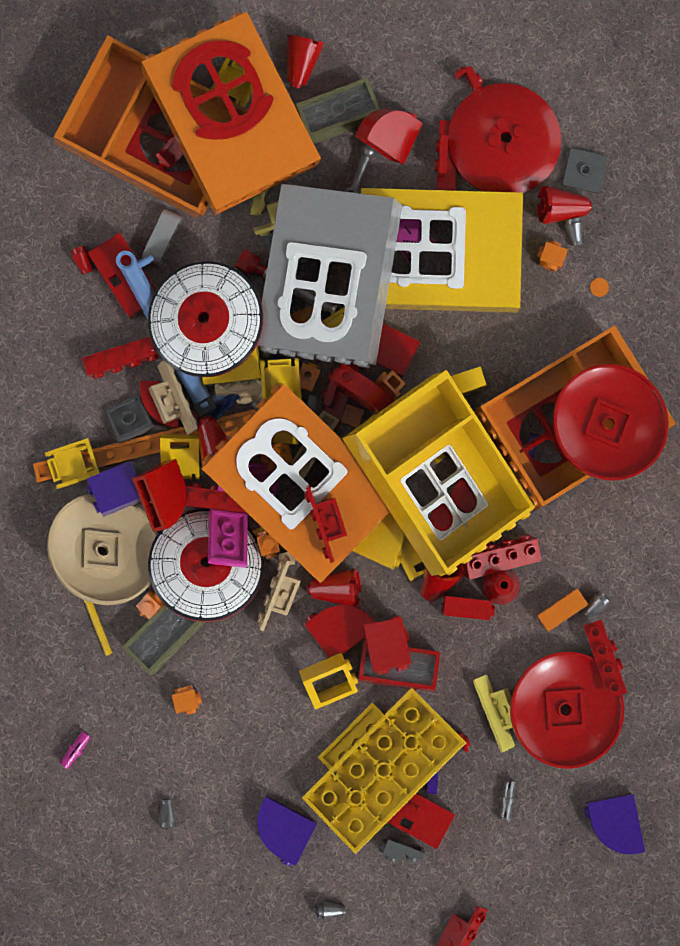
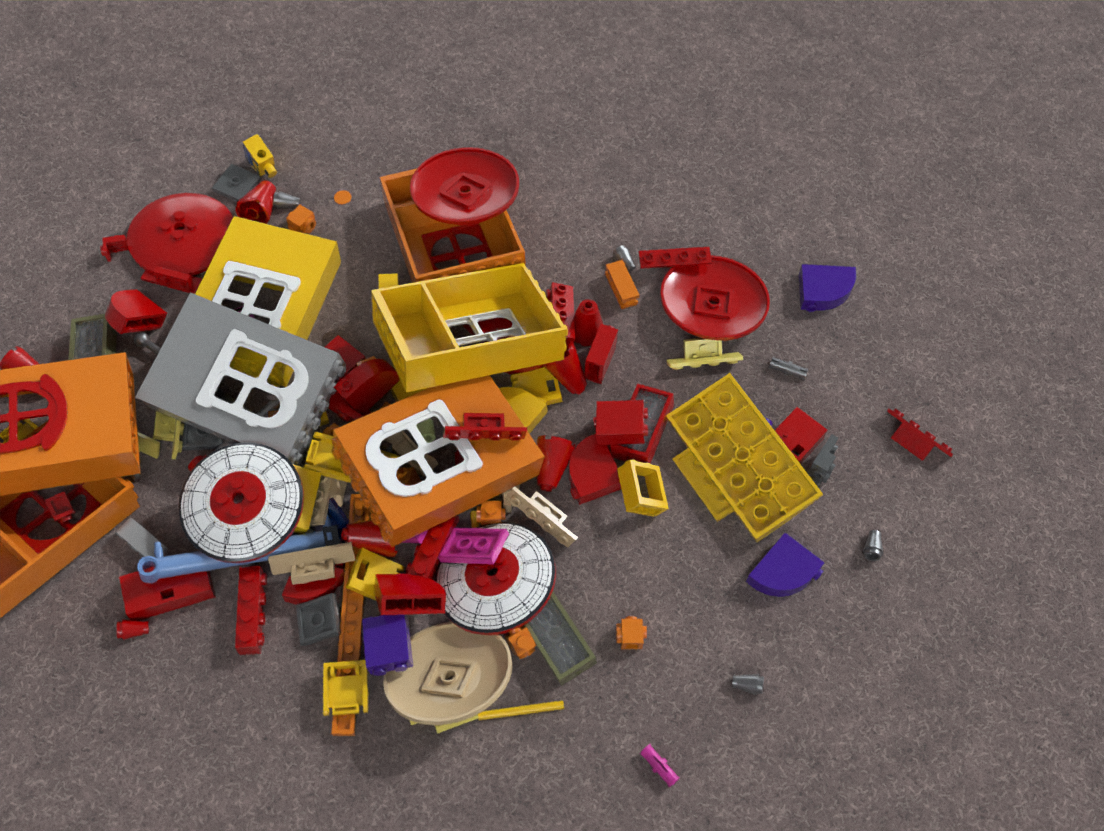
camera: 80 degrees left, 25 degrees down
none -> yellow torso [243,134,277,178]

